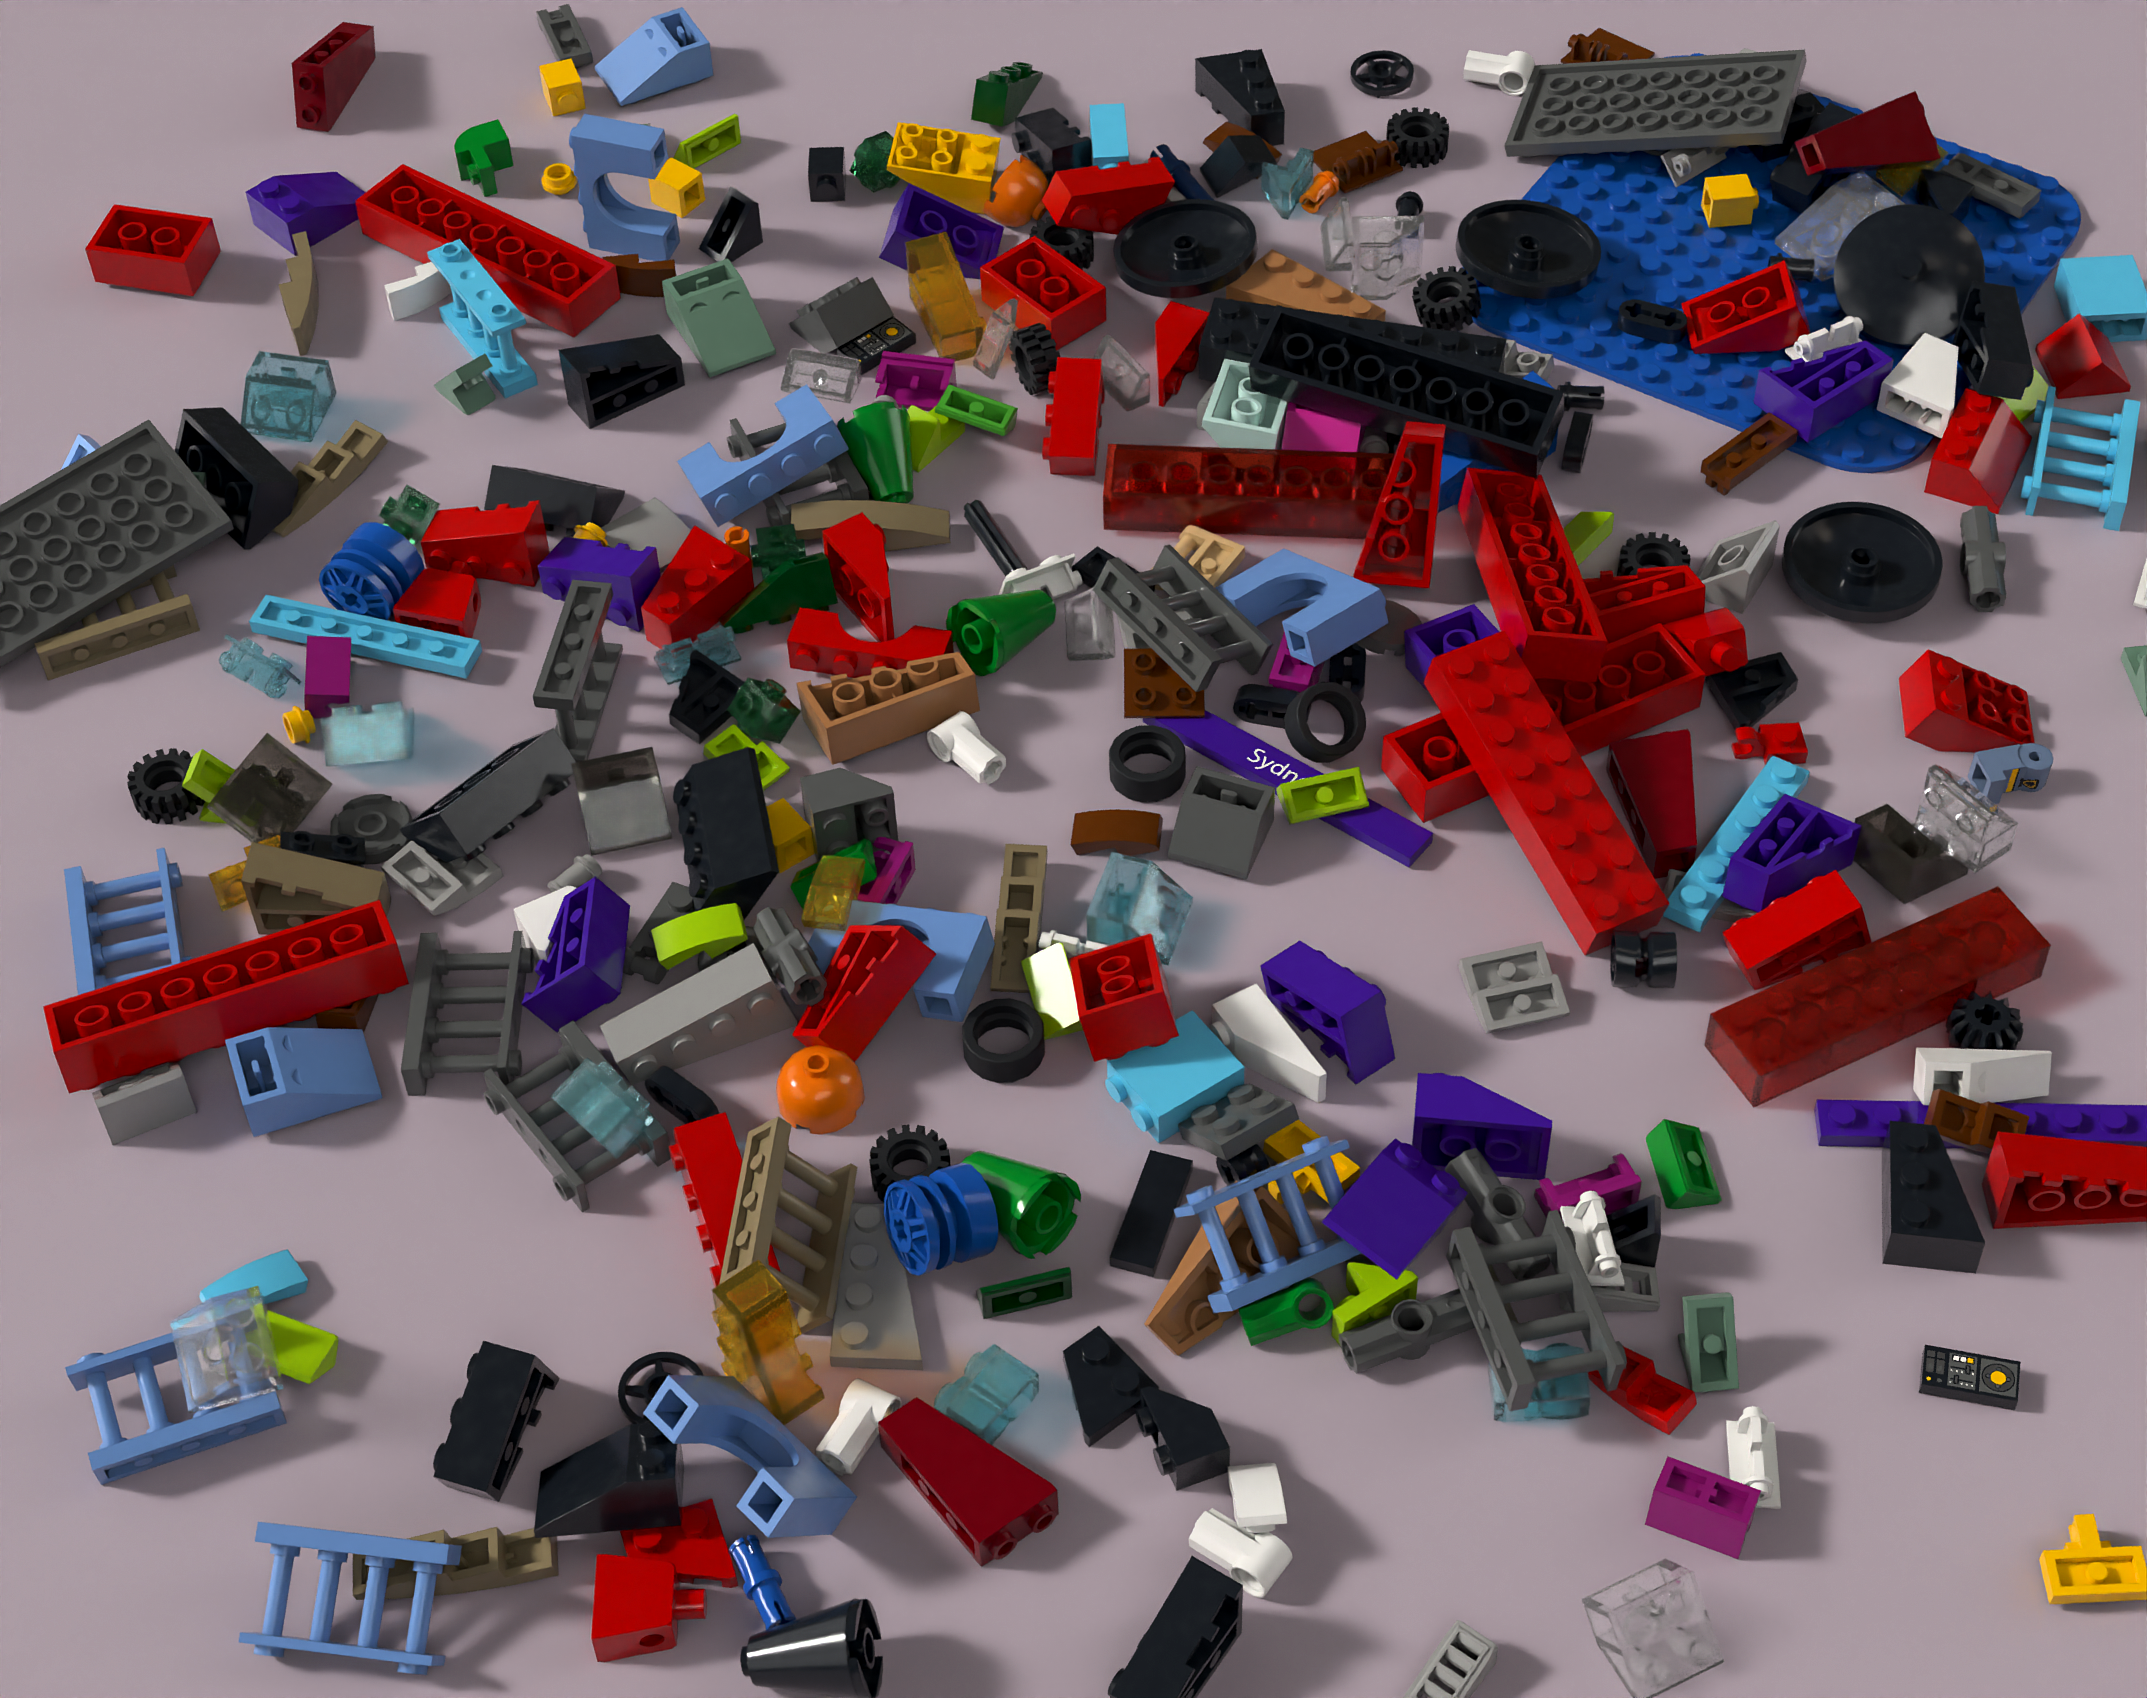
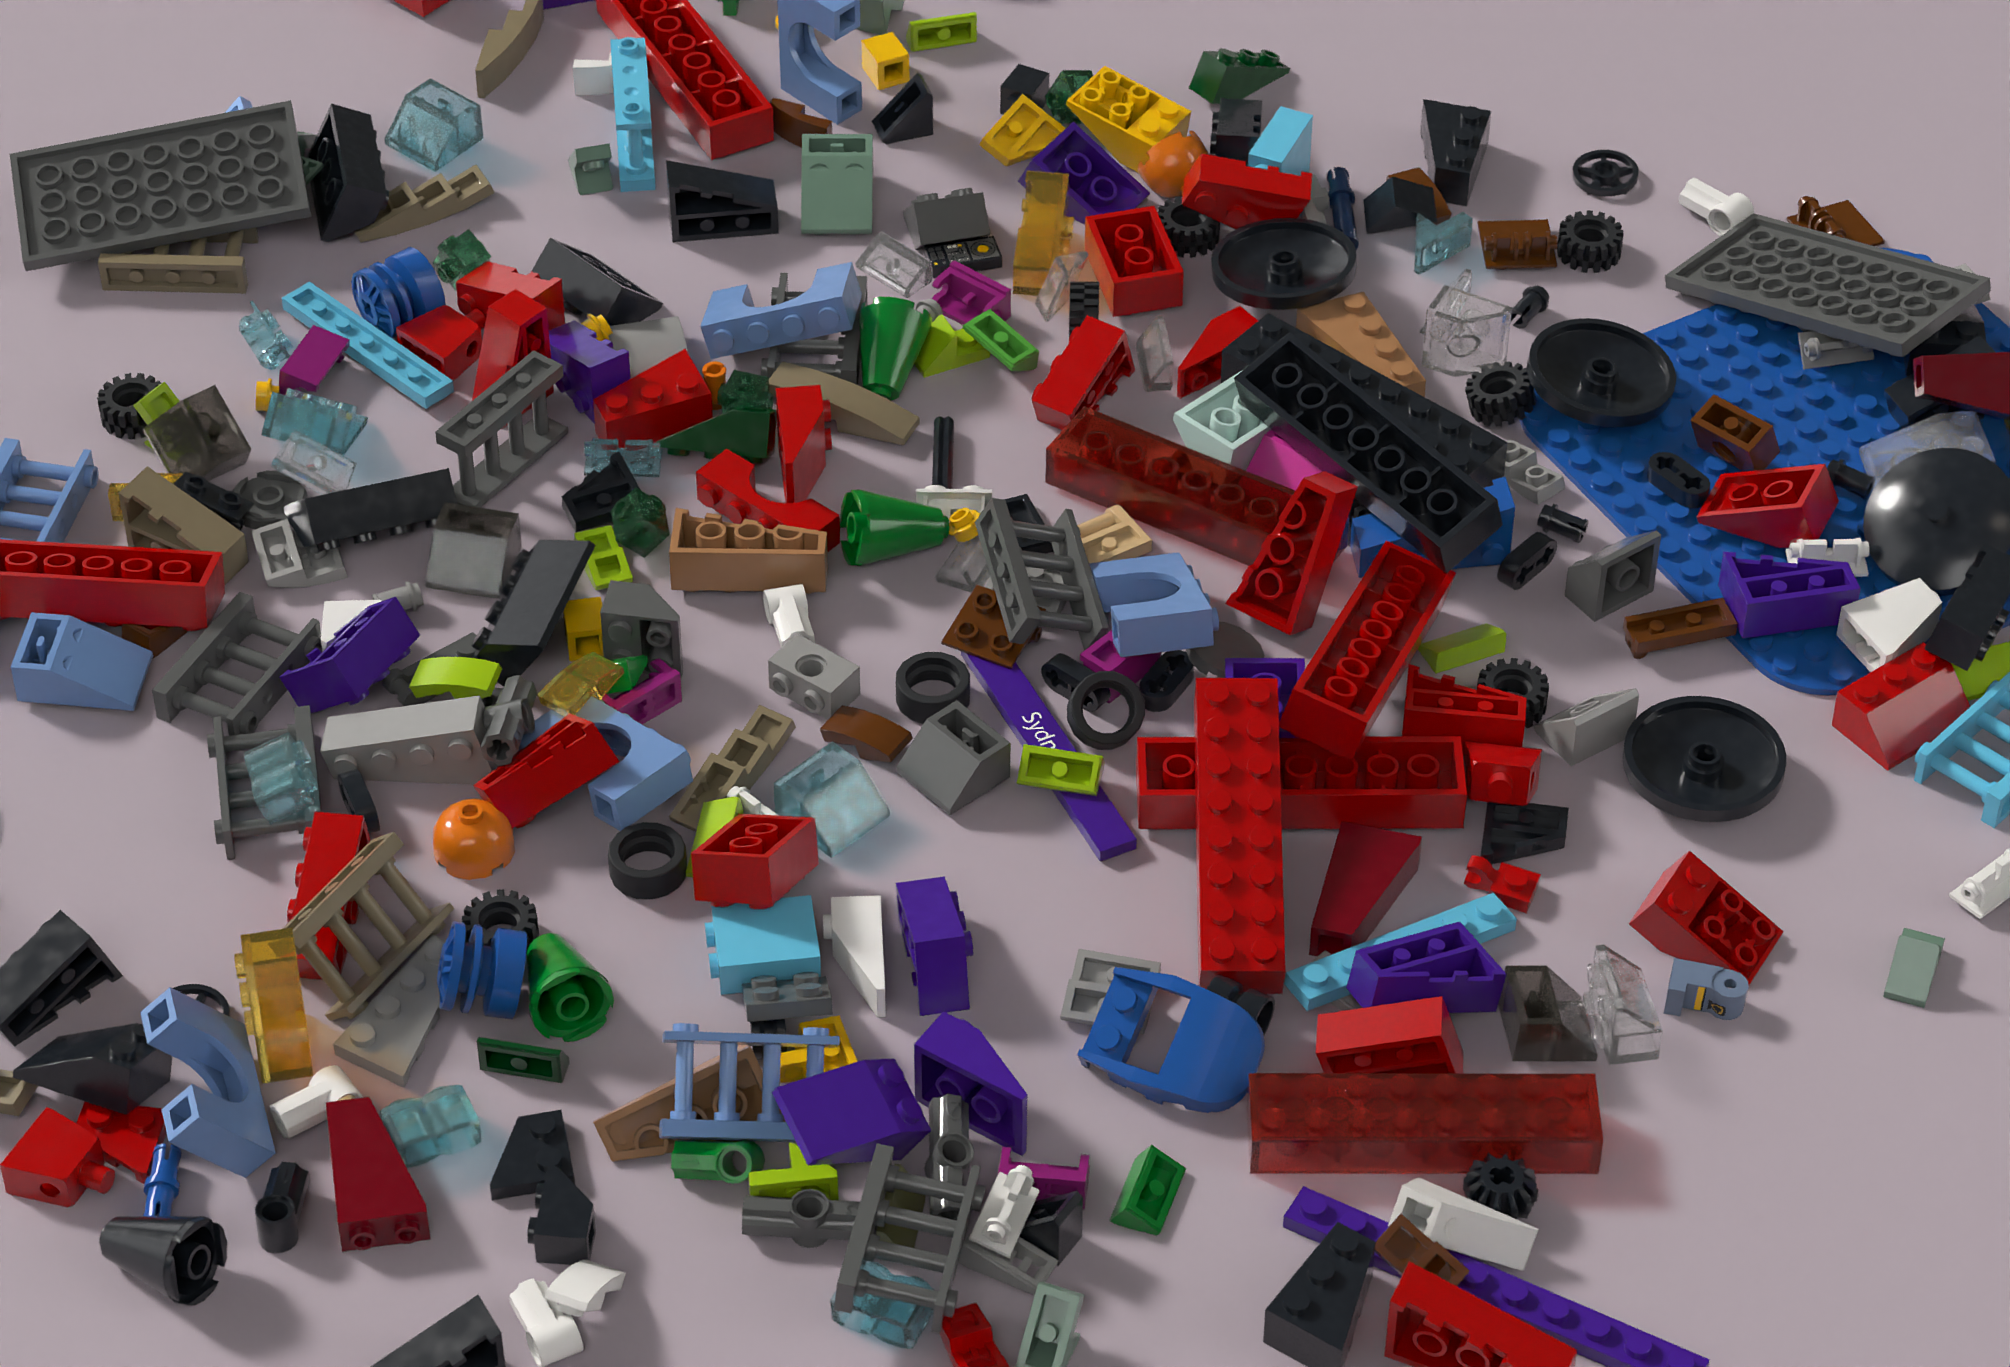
camera: 25 degrees right, 5 degrees down
black tile [1110,1150,1193,1277] -> none
orange pin [1299,171,1339,213] -> none
yellow brick [1701,174,1759,228] -> none
dark grey piece [1960,506,2006,612] -> none
none -> black piece [255,1162,310,1253]
none -> clear slope [271,430,357,495]
none -> red wedge [472,289,554,429]
none -> light grey brick [768,634,860,719]
none -> yellow plate [949,508,980,542]
none -> yellow wing [979,94,1066,167]
none -> blue slope [1077,967,1265,1113]
none -> dark grey slope [1564,531,1661,622]
none -> reddish brown brick [1690,394,1780,472]

